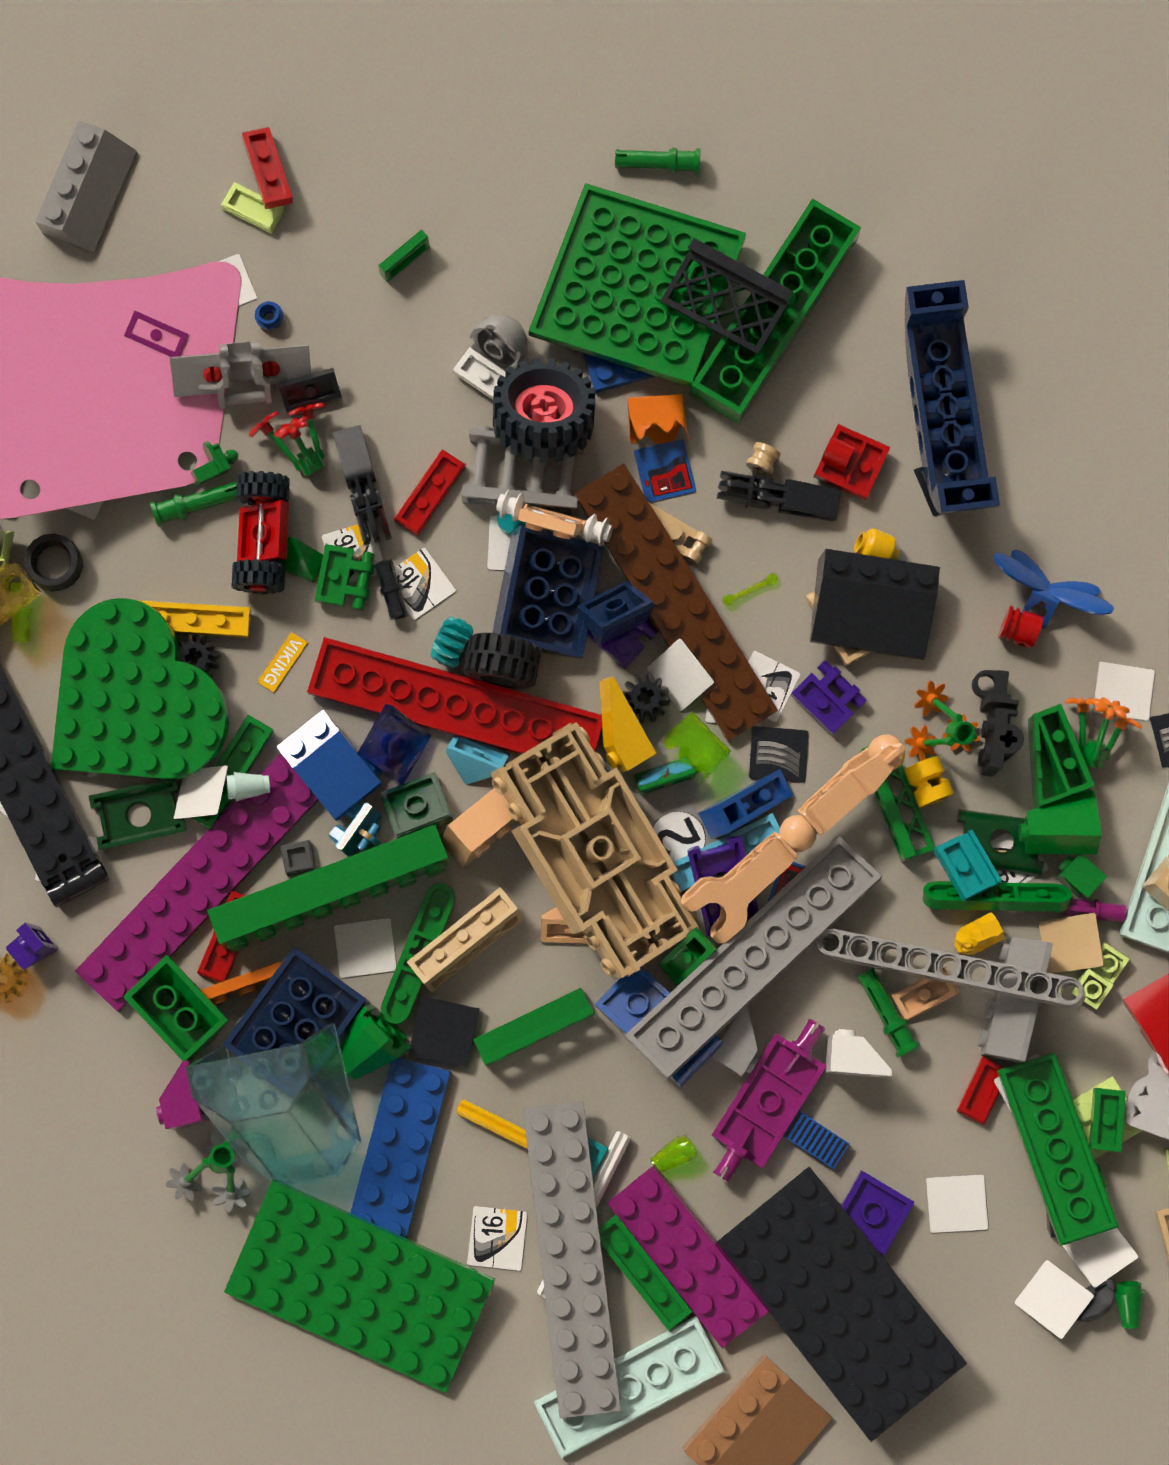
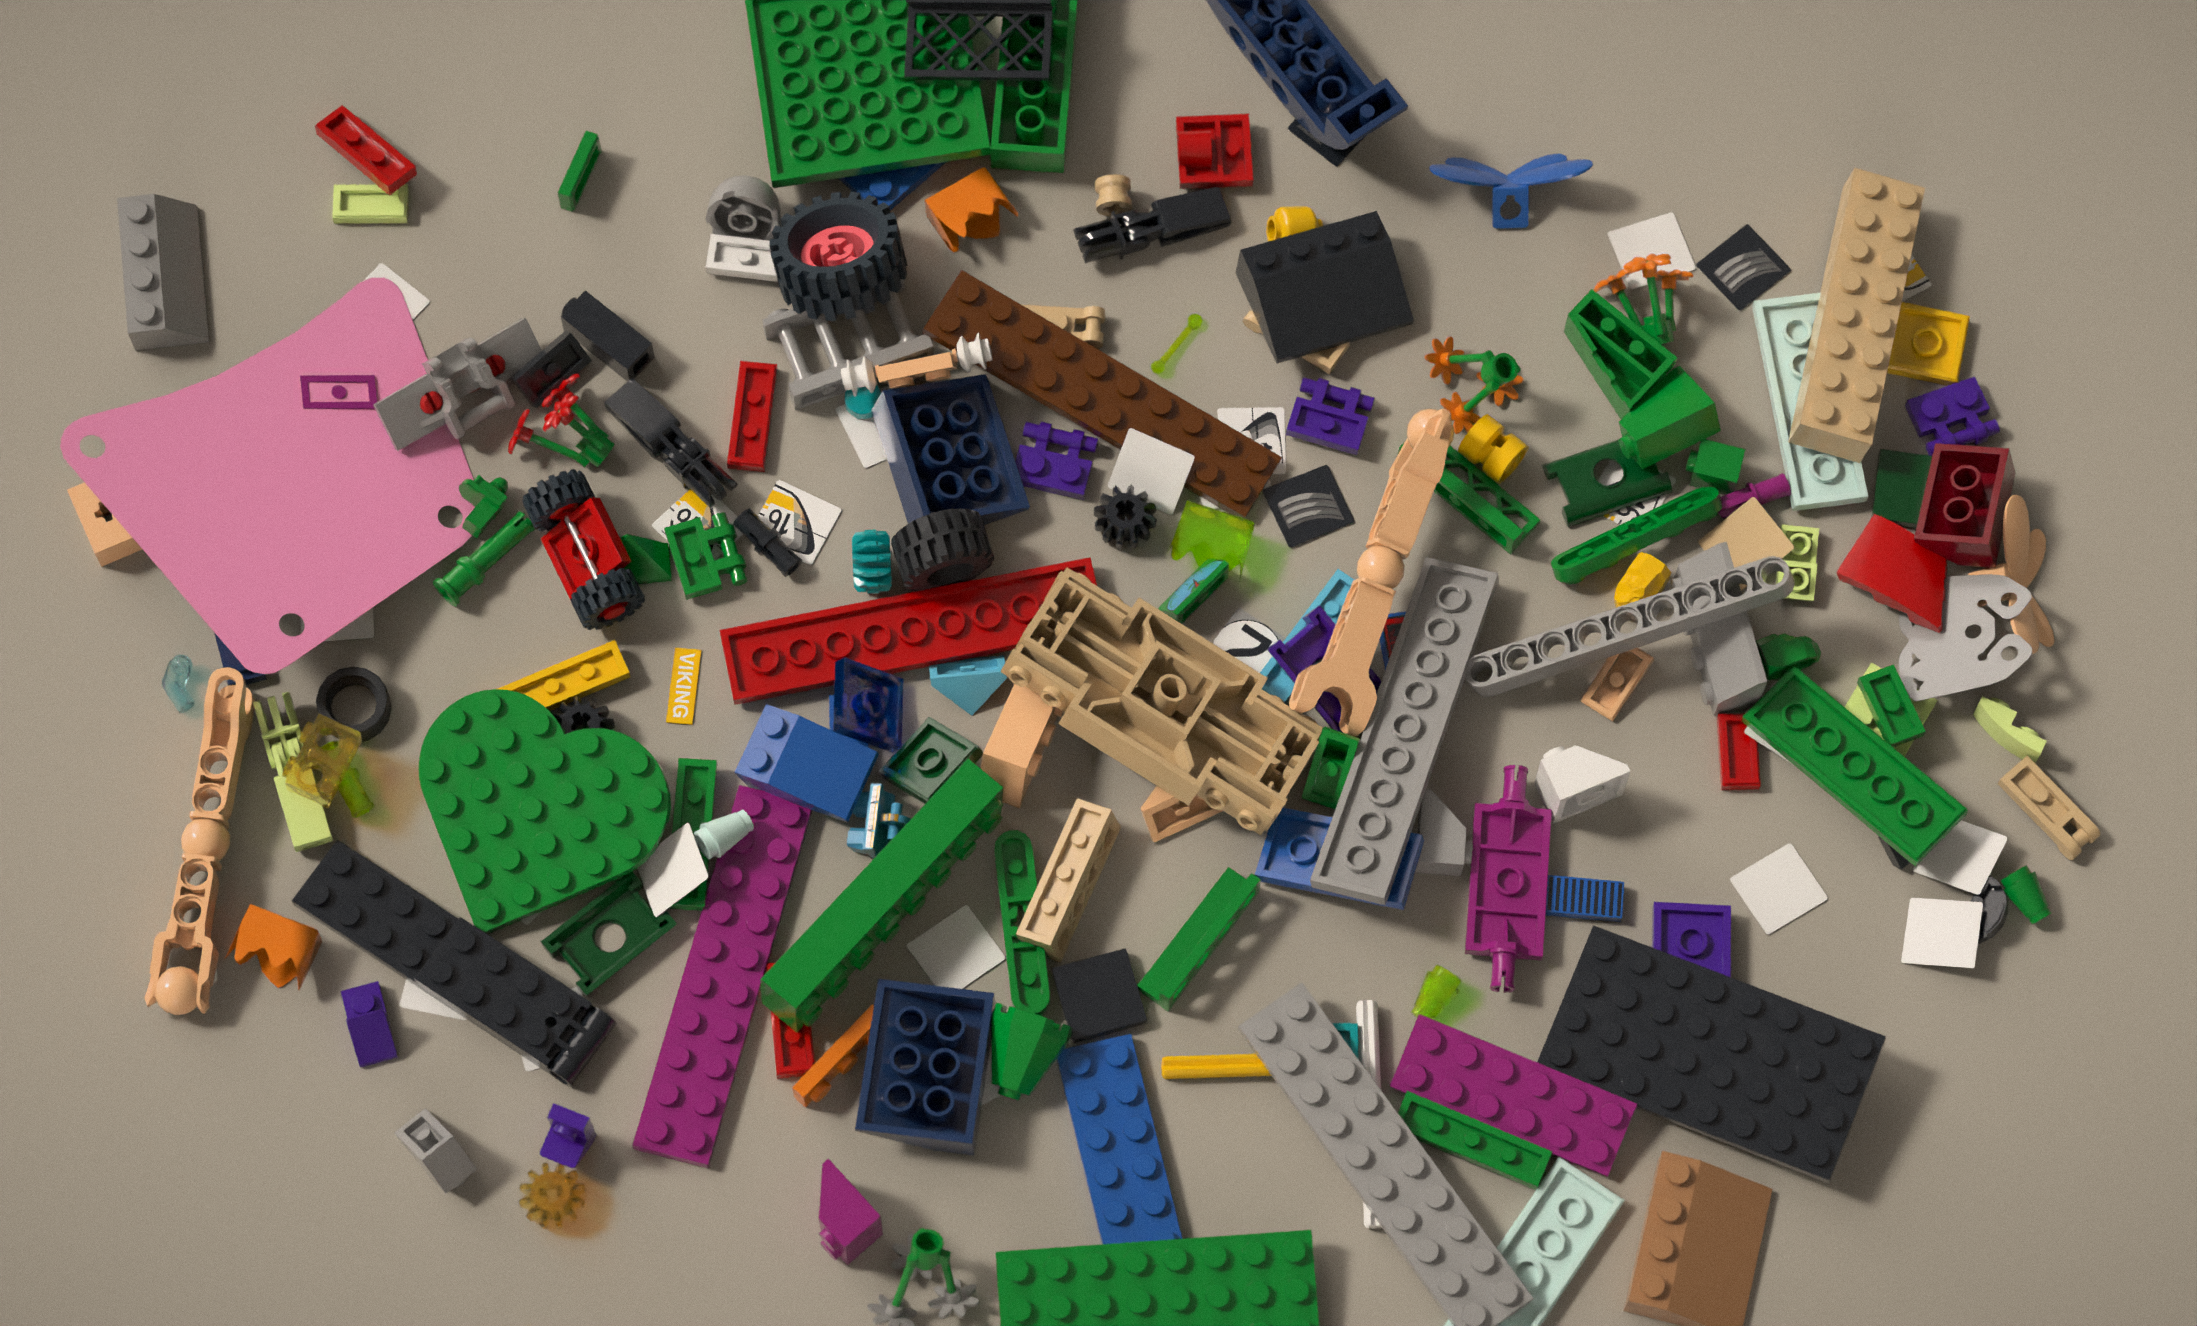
camera: 30 degrees left, 10 degrees down
green slope [123,955,229,1061] -> none
clear light blue windscreen [185,1023,361,1186] -> none
blue plate [255,301,284,330] -> none
dark grey tile [280,840,315,875] -> none
sticker [467,1206,527,1271] -> none
dark blue slope [577,581,654,645] -> none
yellow slope [599,676,657,772] -> none
sticker [634,439,696,502] -> none
blue slope [698,769,793,839] -> none
green pin [857,968,921,1058] -> none
teal plate [933,830,1002,902] -> none
black plate [972,670,1024,777] -> none
red piece [998,605,1043,650] -> none
none -> black brick [560,290,655,382]
none -> green rock [1756,633,1821,680]

